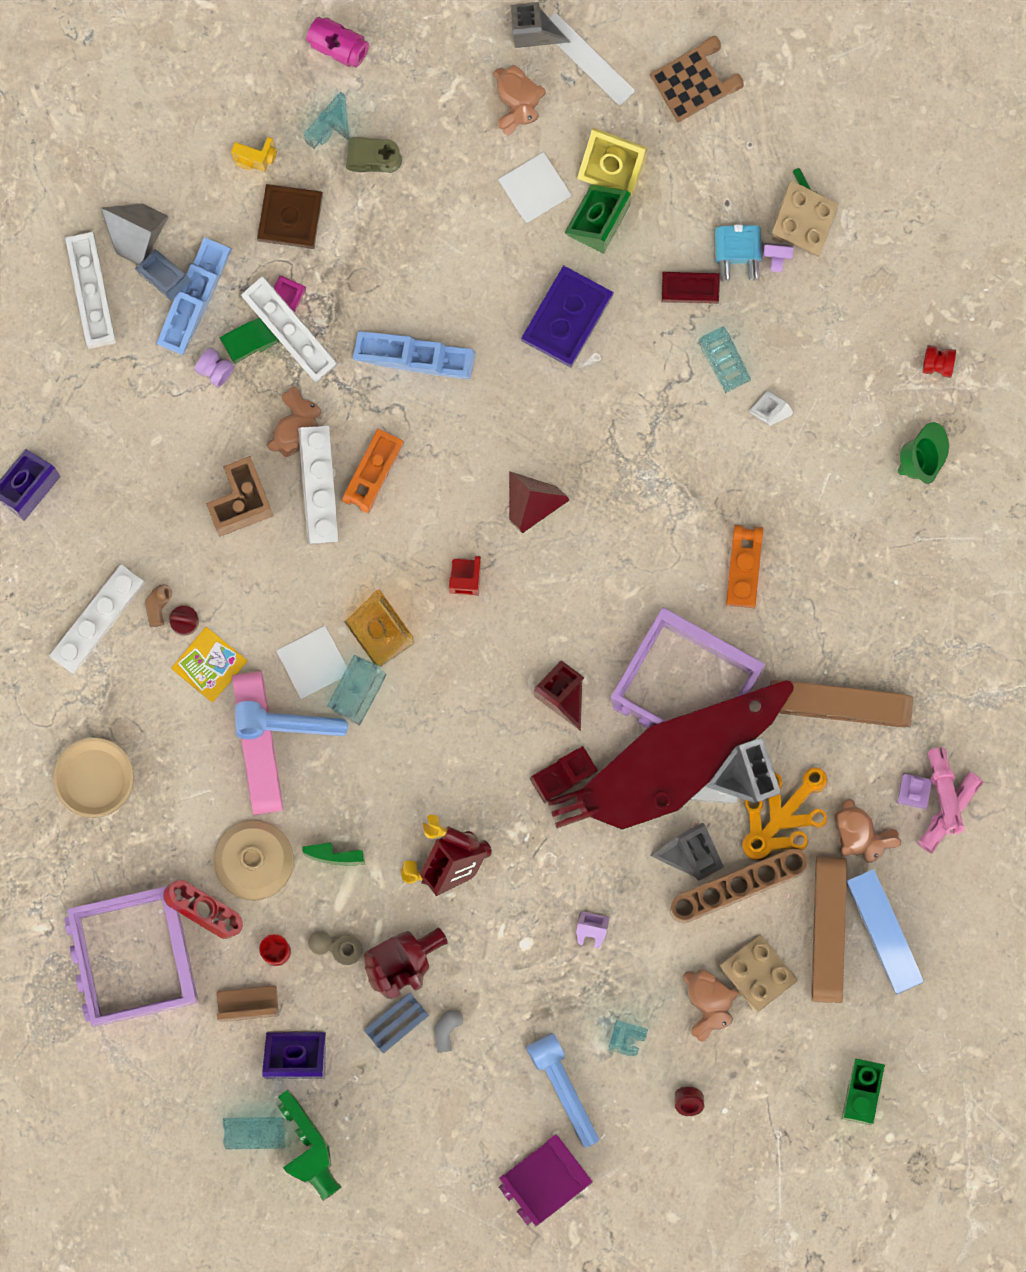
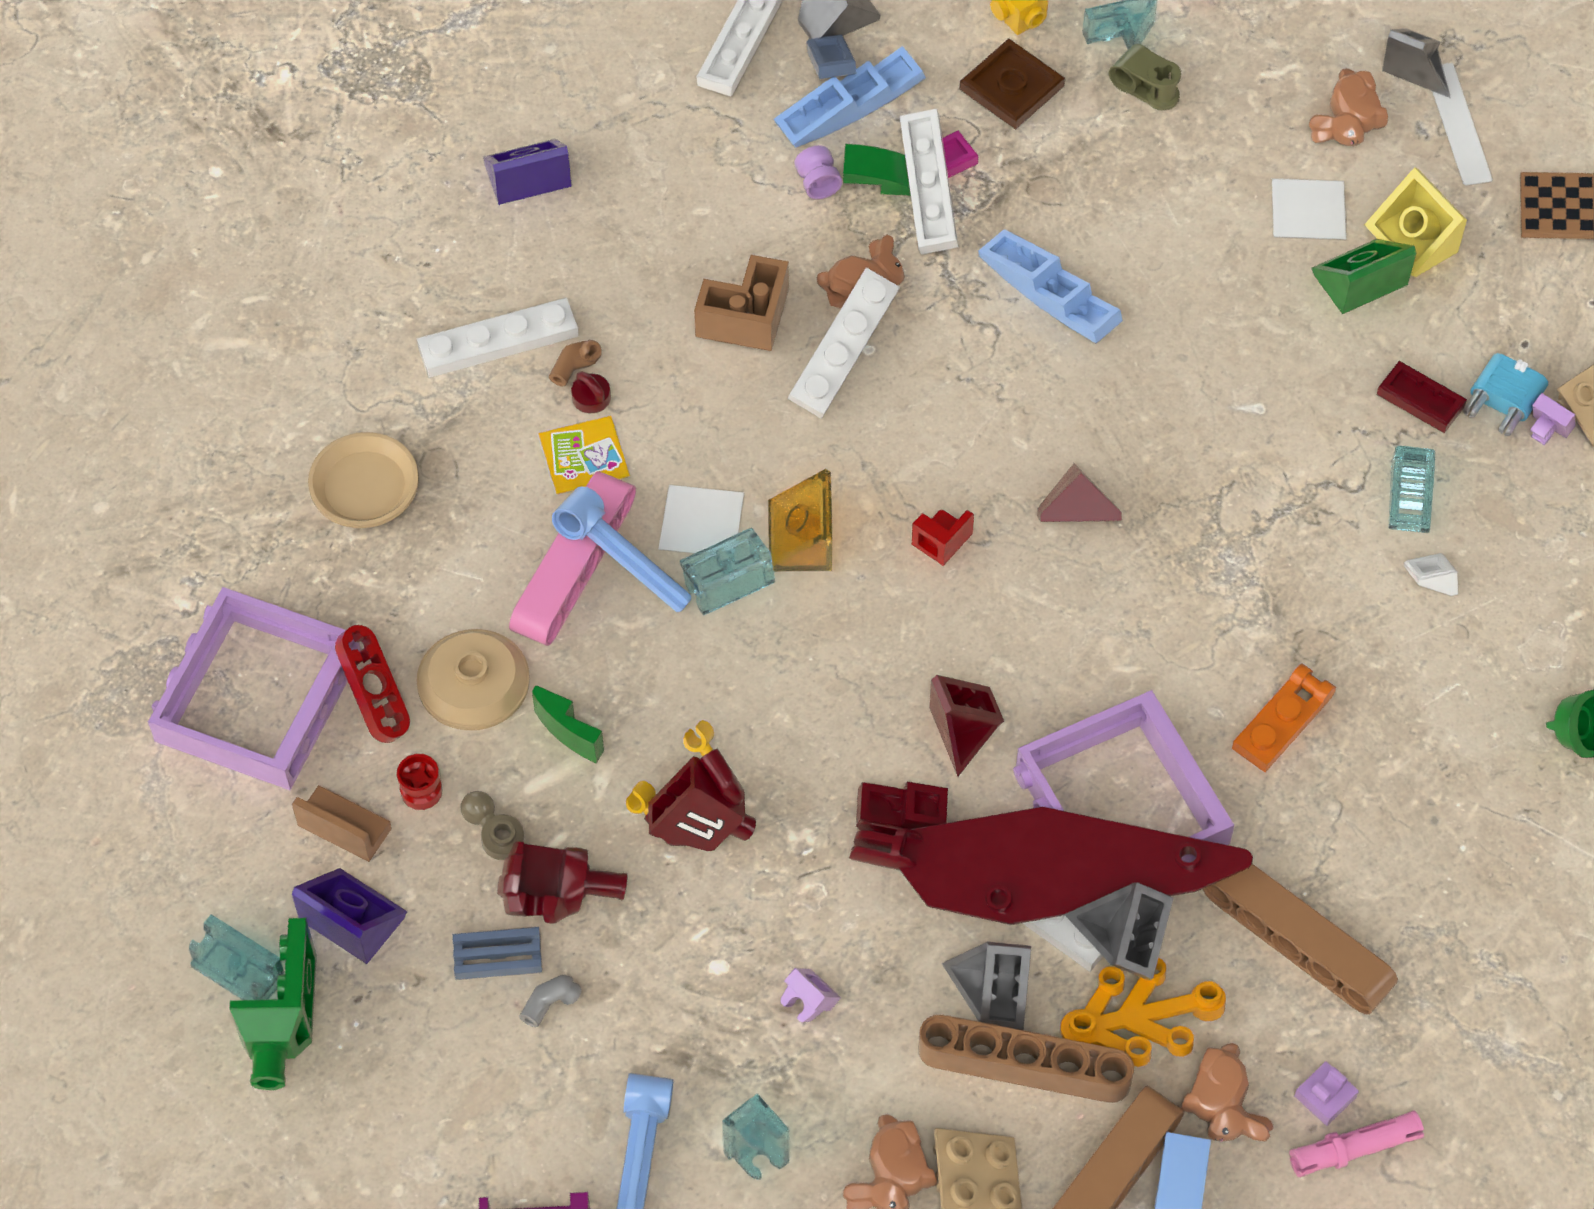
camera: 30 degrees right, 20 degrees down
orange plate [342,429,404,514] -> none
dark purple plate [521,265,614,368] -> none
bright pink pin [927,747,965,835] -> none

